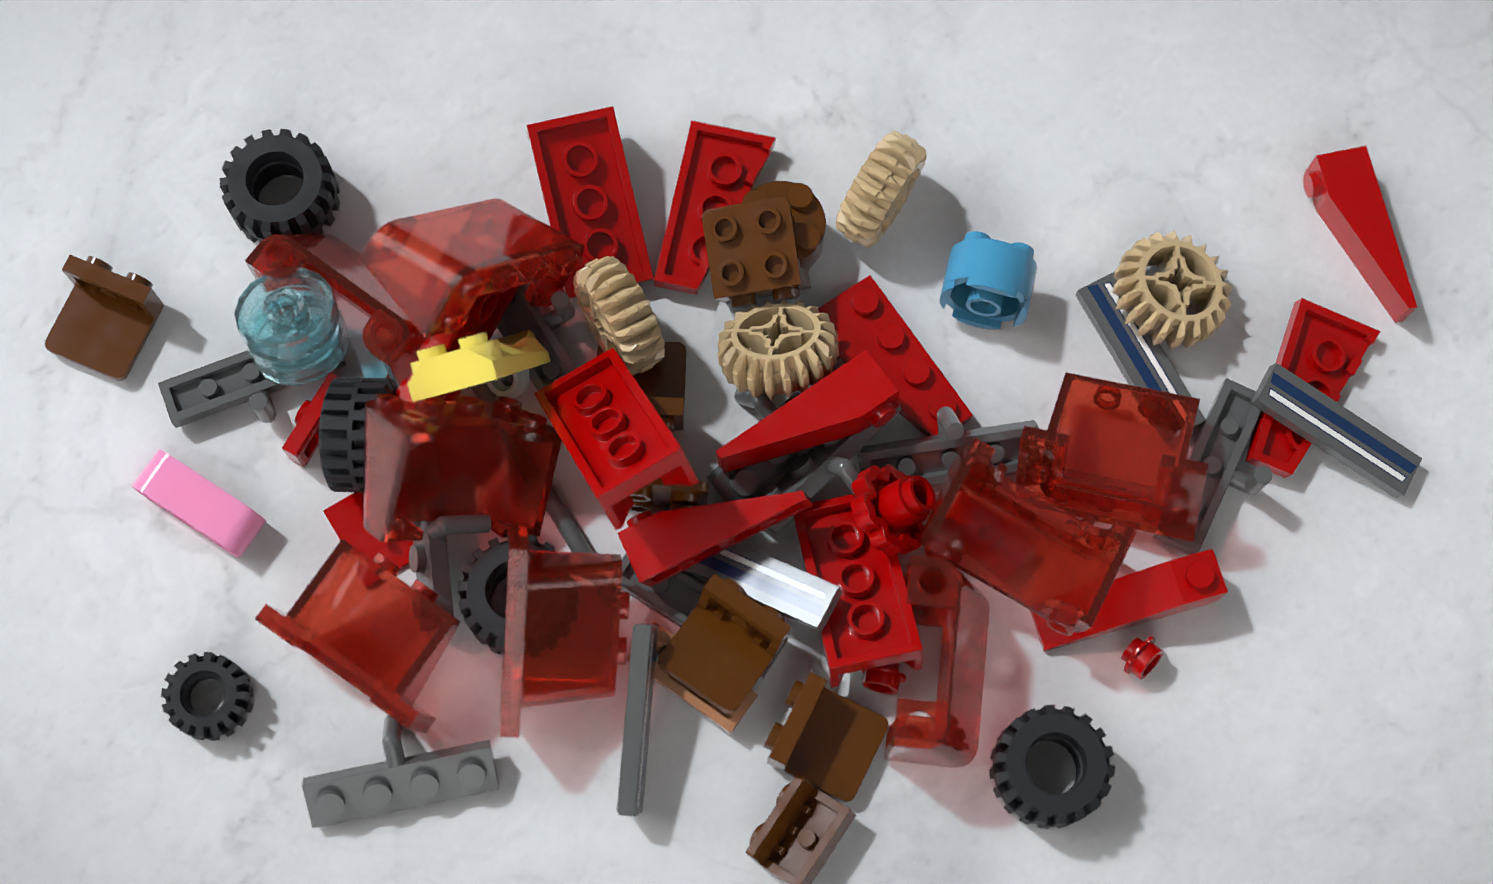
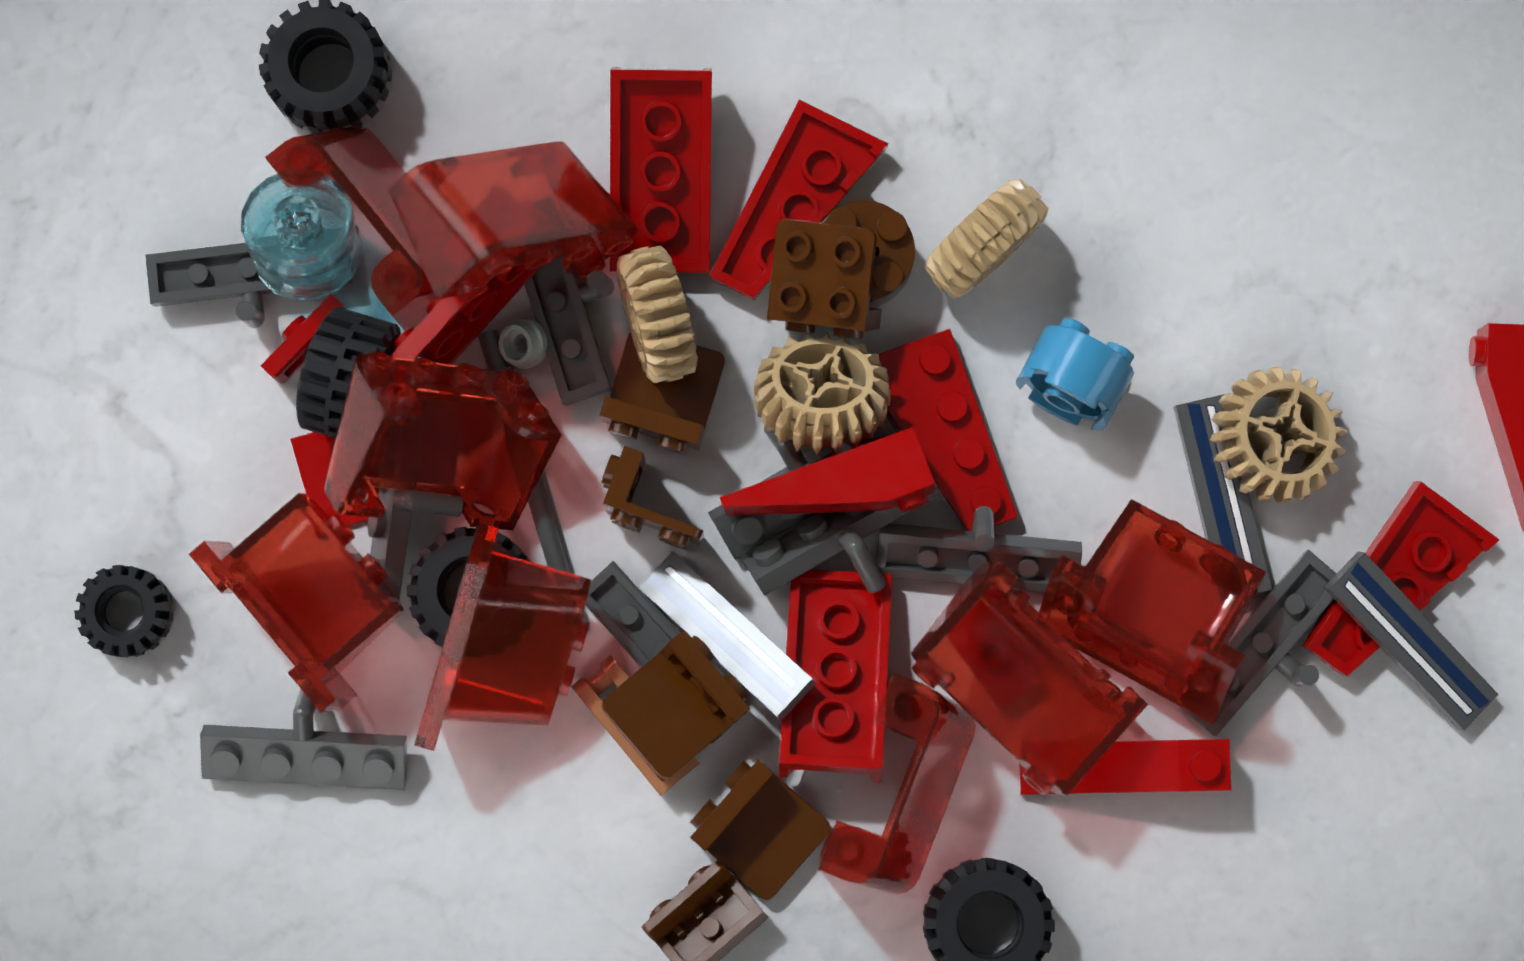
camera: 20 degrees right, 10 degrees up
reddish brown bracket [44,255,165,381] -> none
bright pink beam [132,449,267,559] -> none
light yellow slope [408,330,551,402] -> none
red plate [534,348,699,531] -> none
red slope [617,490,814,587] -> none
dark grey tile [617,623,659,817] -> none
red plant [850,464,936,557] -> none
red plate [861,663,906,695] -> none
red plate [1121,636,1164,680] -> none

